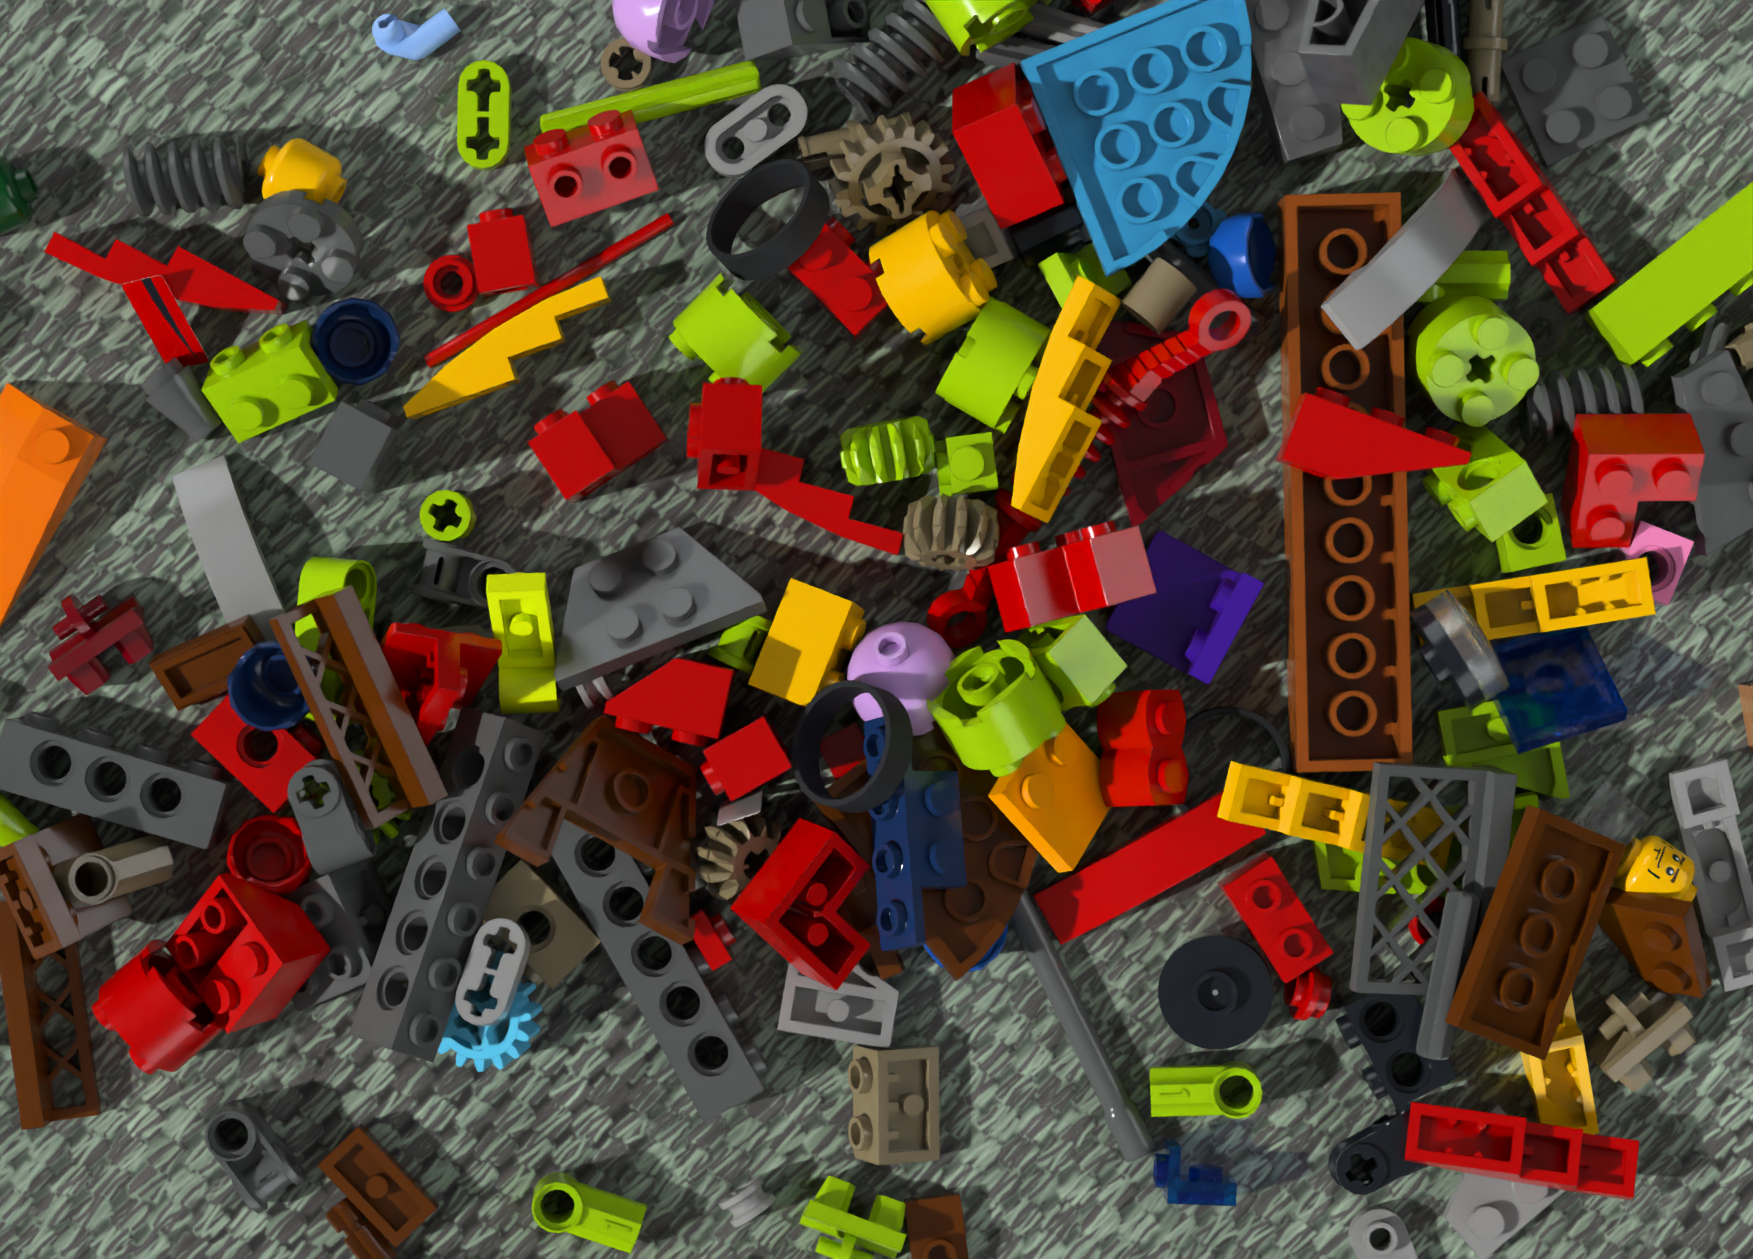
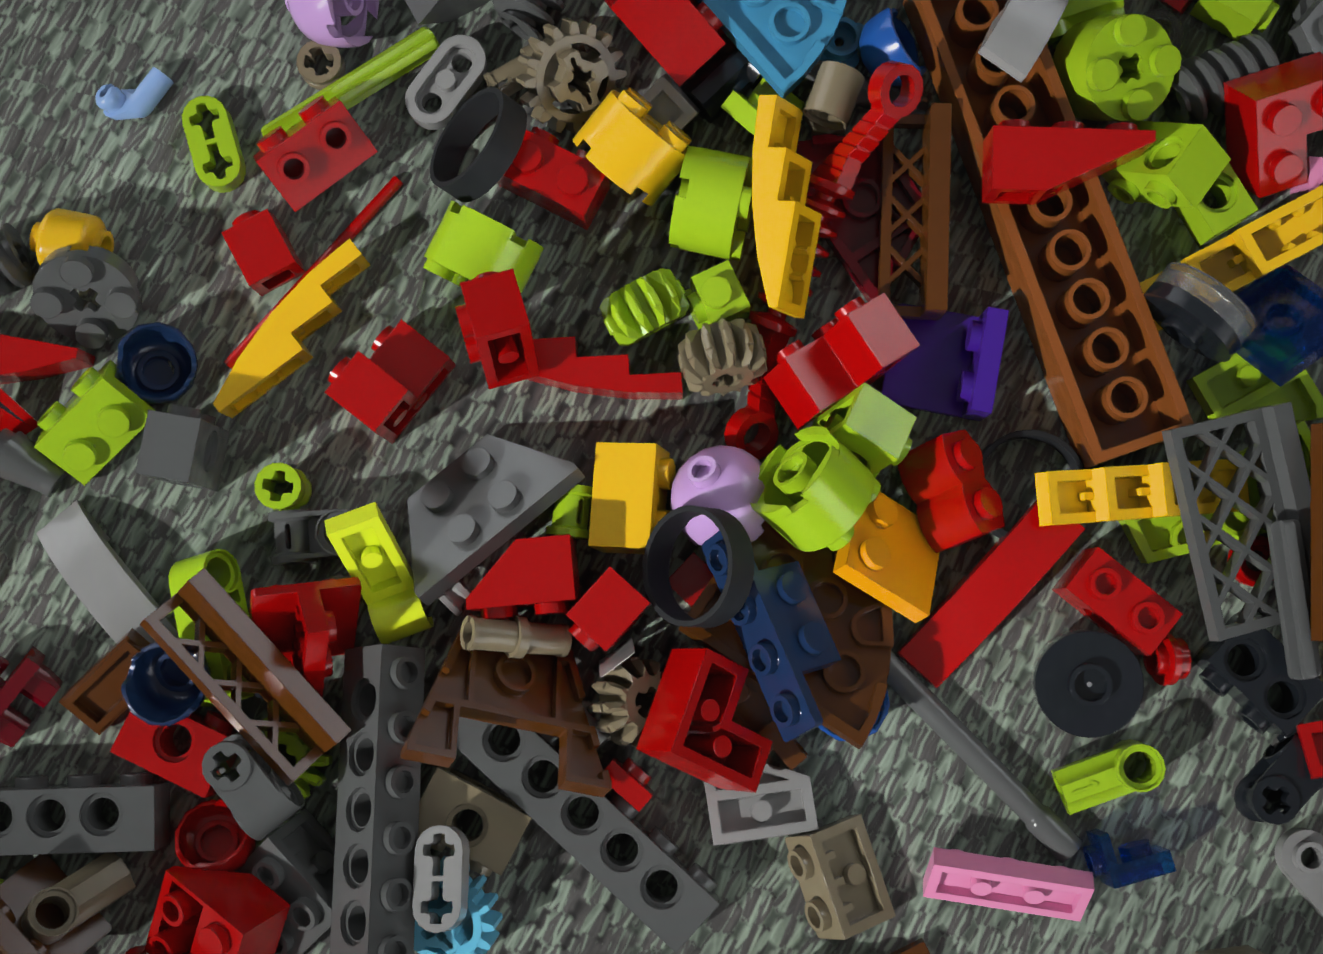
camera: 10 degrees left, 5 degrees down
red plate [423,255,479,312] -> none
none -> dark tan pin [460,615,572,659]
none -> reddish brown fence [878,103,952,320]
none -> bright pink plate [923,847,1095,922]

